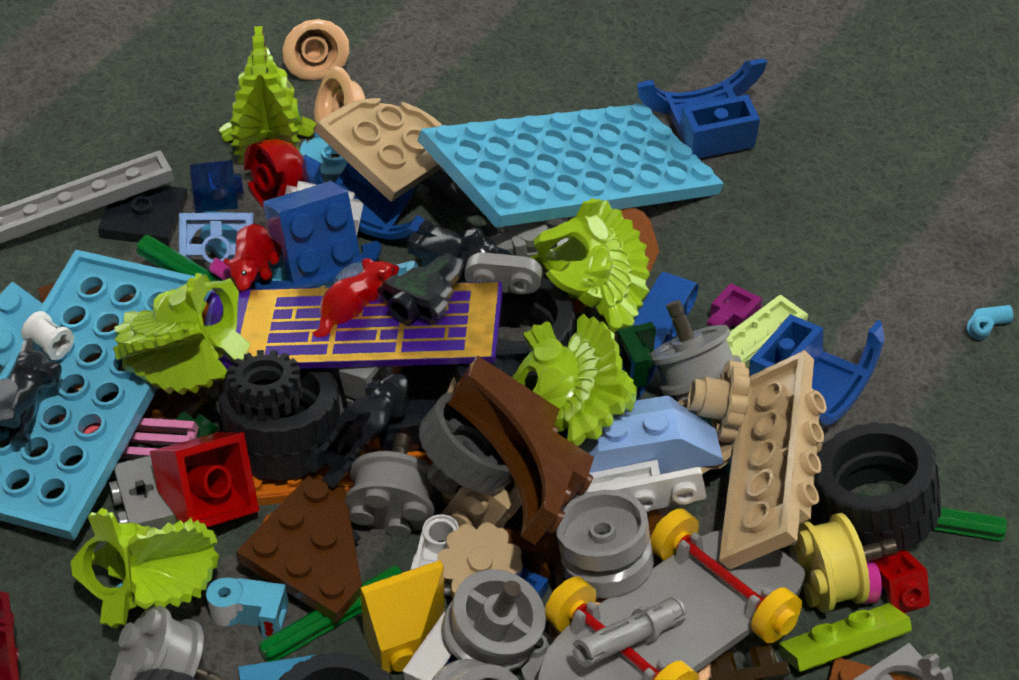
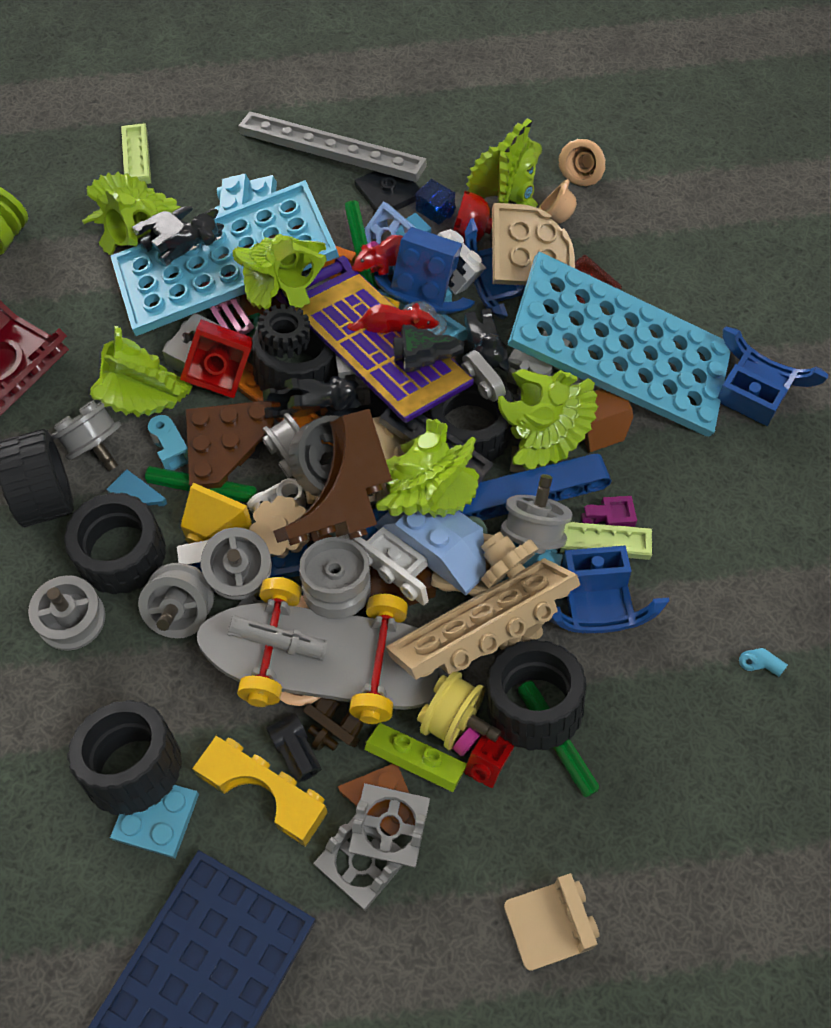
camera: 50 degrees right, 15 degrees up
white bush [21,311,75,360] -> none
dark green bracket [616,322,656,388] -> none

